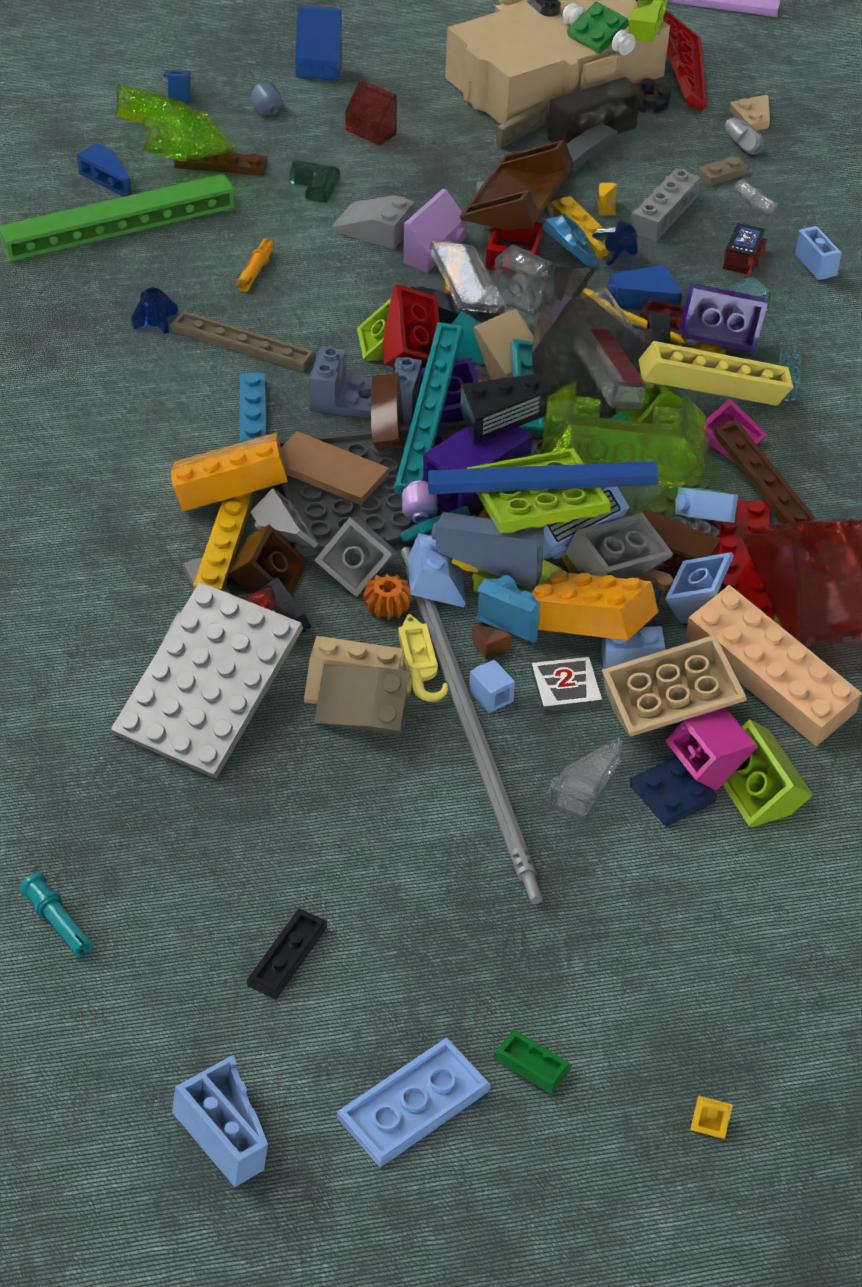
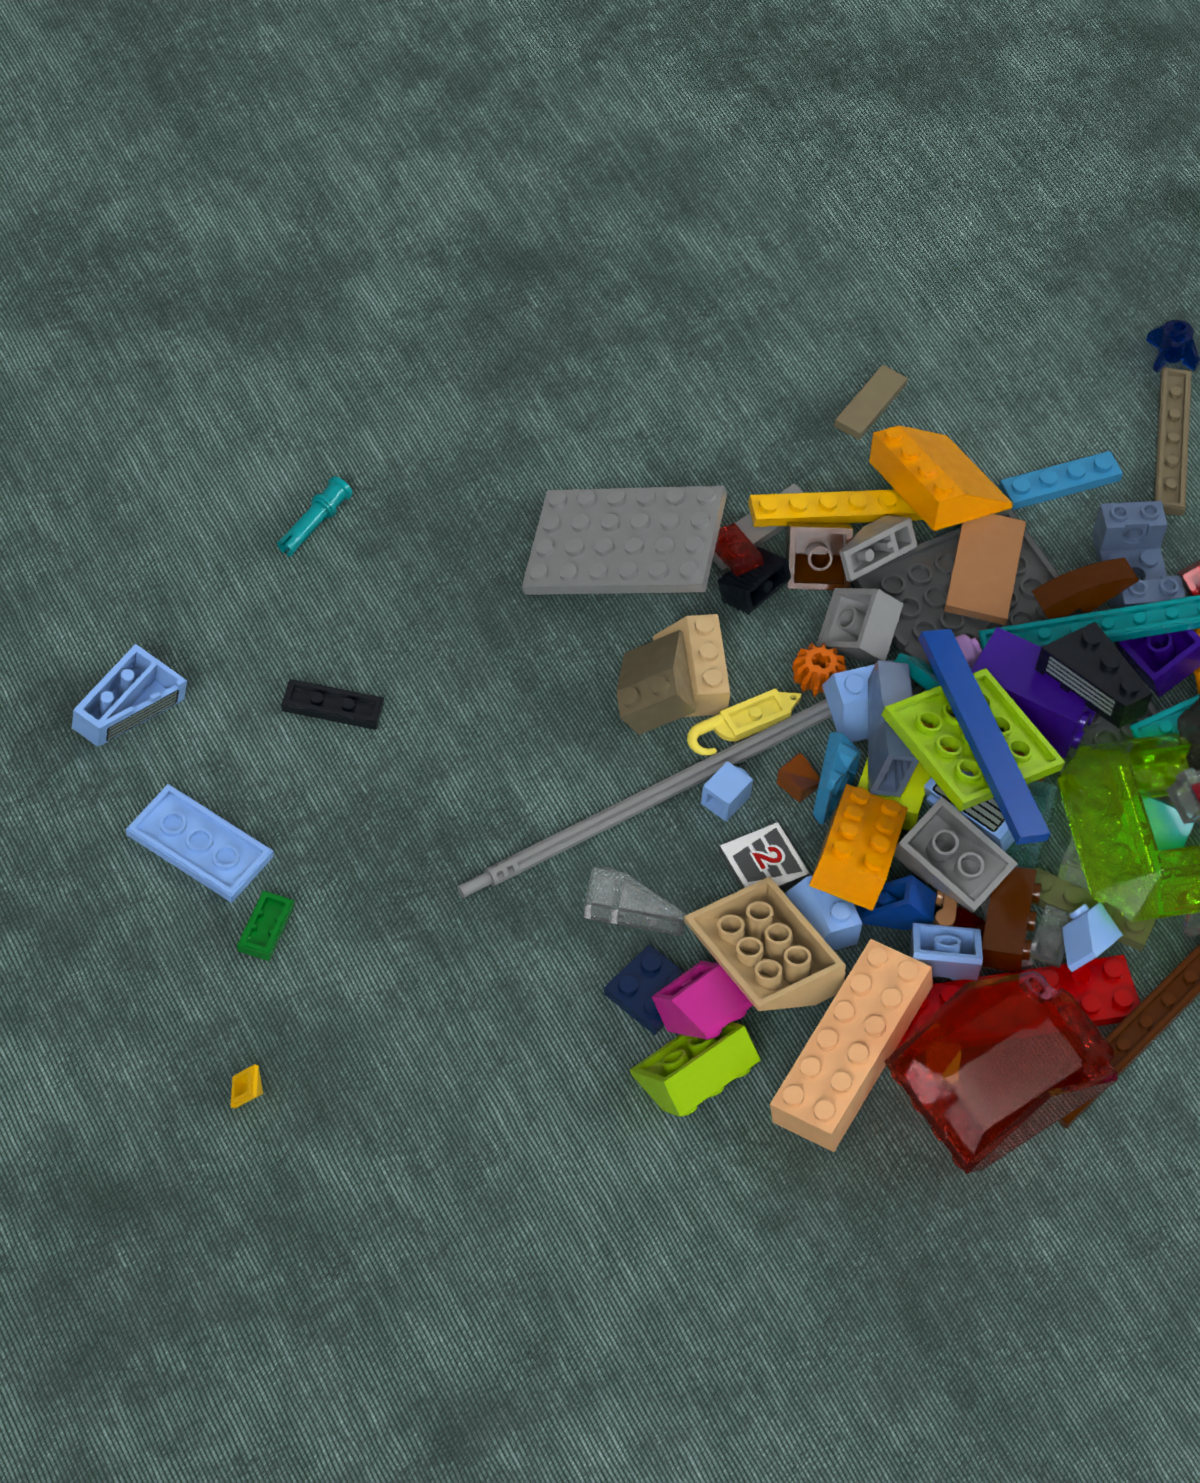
camera: 70 degrees right, 10 degrees up
none -> dark tan tile [834,365,908,441]

